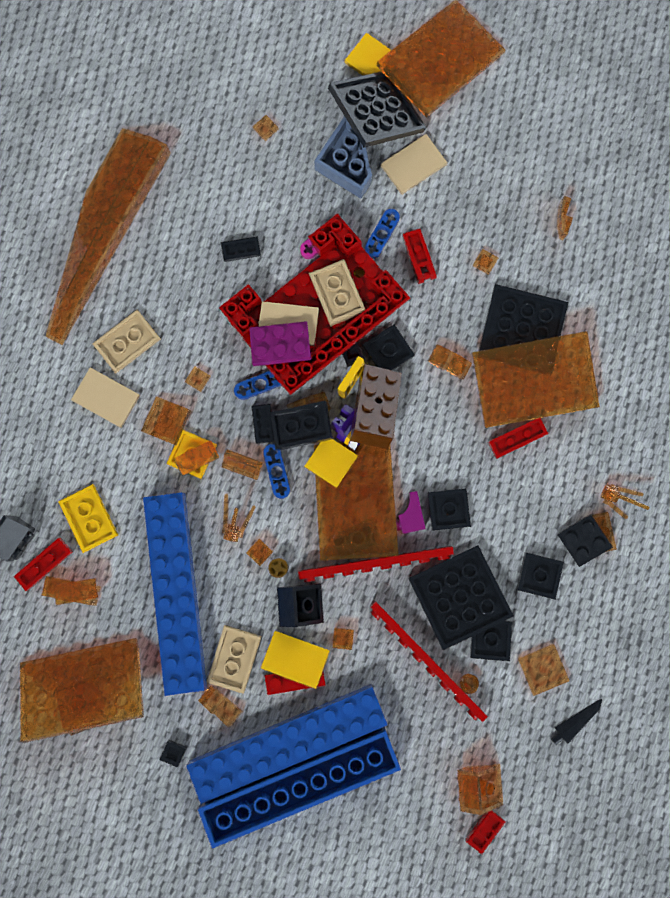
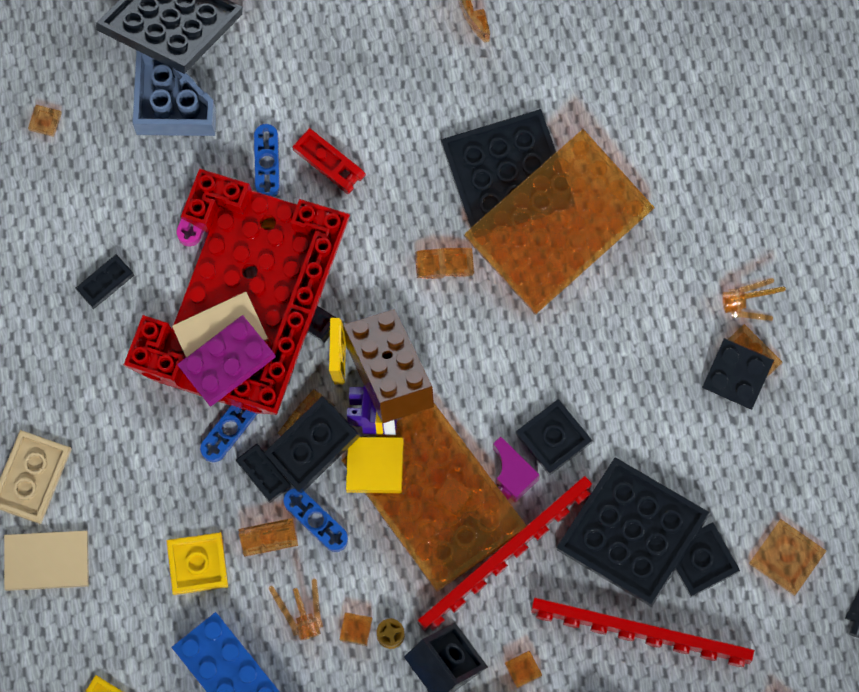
camera: 25 degrees left, 10 degrees down
clear orange tile [141,396,191,445] -> none
clear orange slope [174,441,219,476] -> none
clear orange tile [185,366,211,392] -> none
tan tile [309,259,366,326] -> none
black plate [362,324,415,371] -> none
tan tile [381,134,447,195] -> none
clear orange plate [460,674,479,694] -> none
clear orange tile [473,249,498,275] -> none
red plate [488,417,548,459] -> none
black plate [516,552,564,600] -> none

